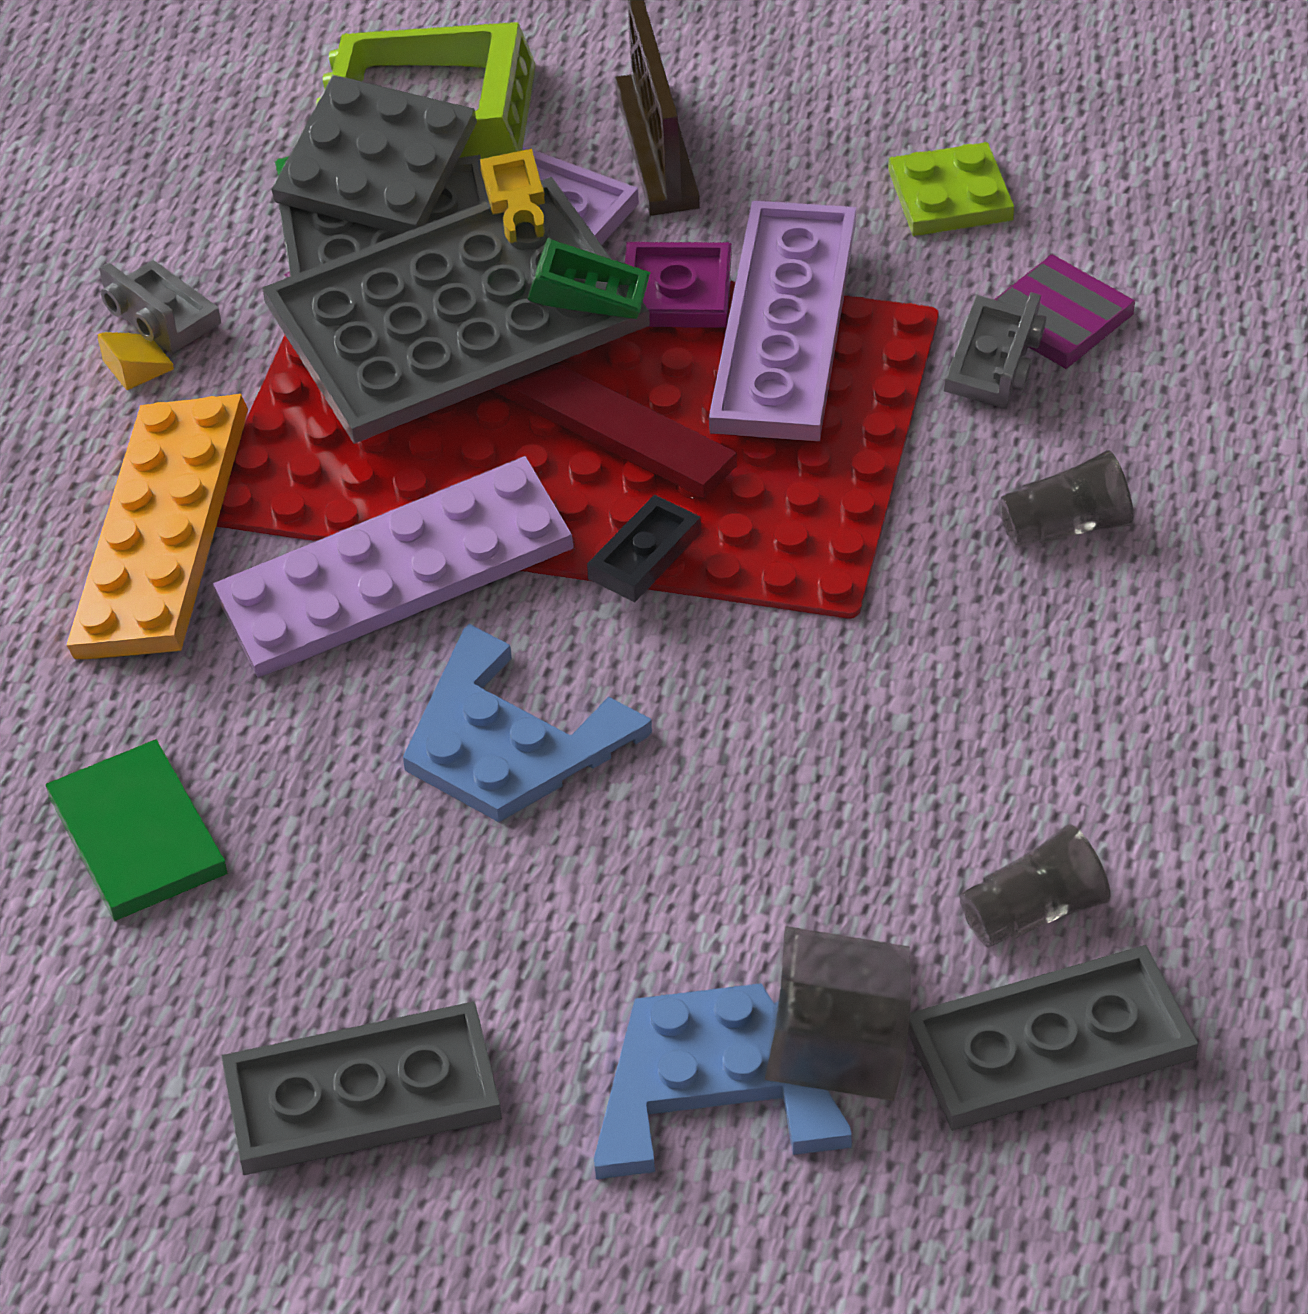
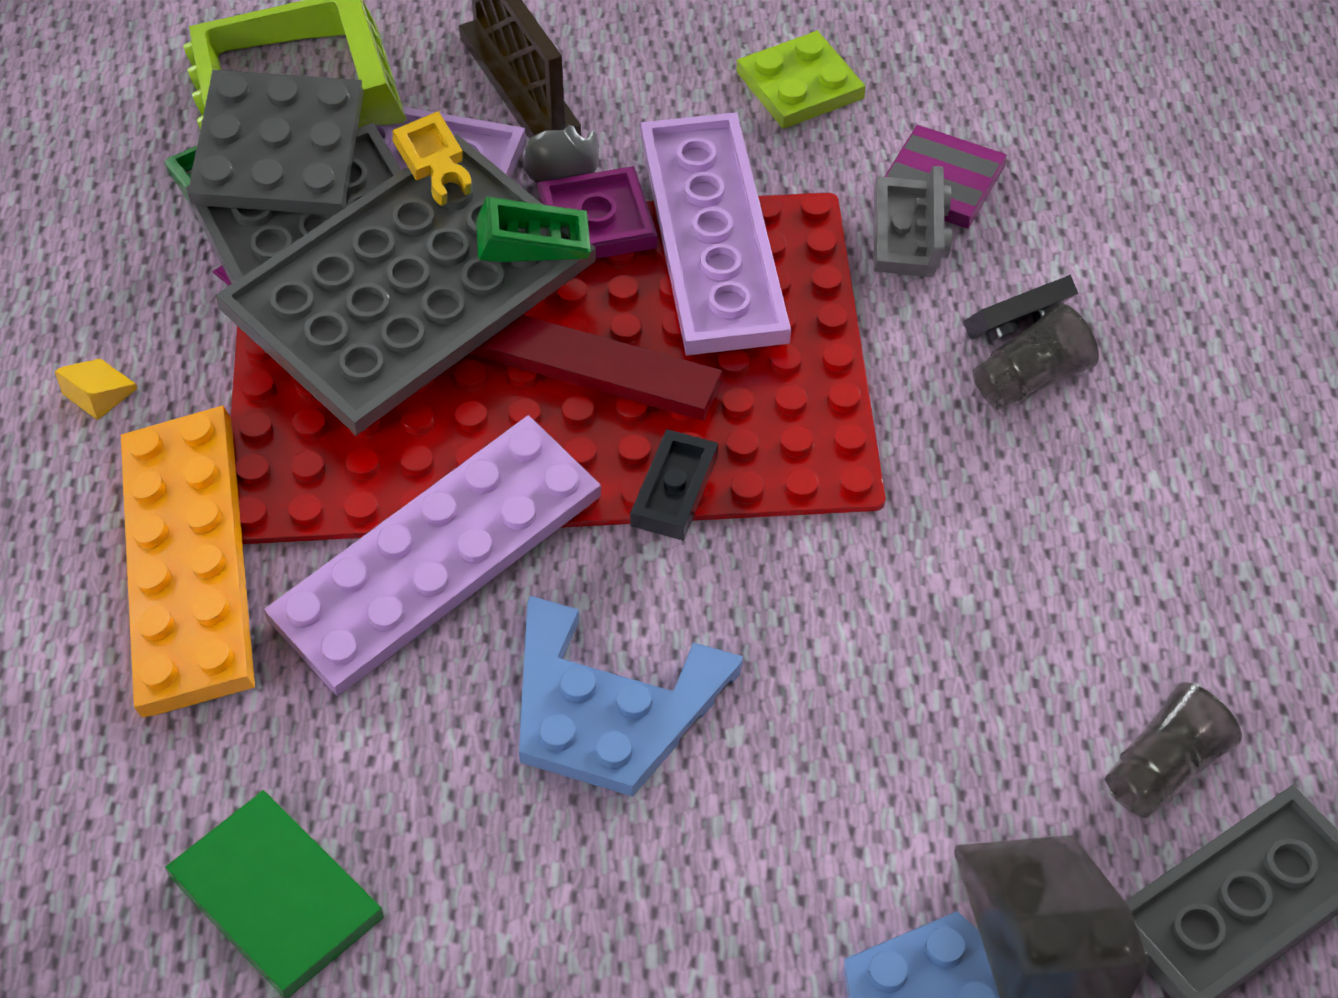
camera: 20 degrees left, 5 degrees up
flat silver bracket [99,260,221,354] -> none
none -> dark grey hair [523,125,599,183]
none -> black plate [963,275,1079,342]

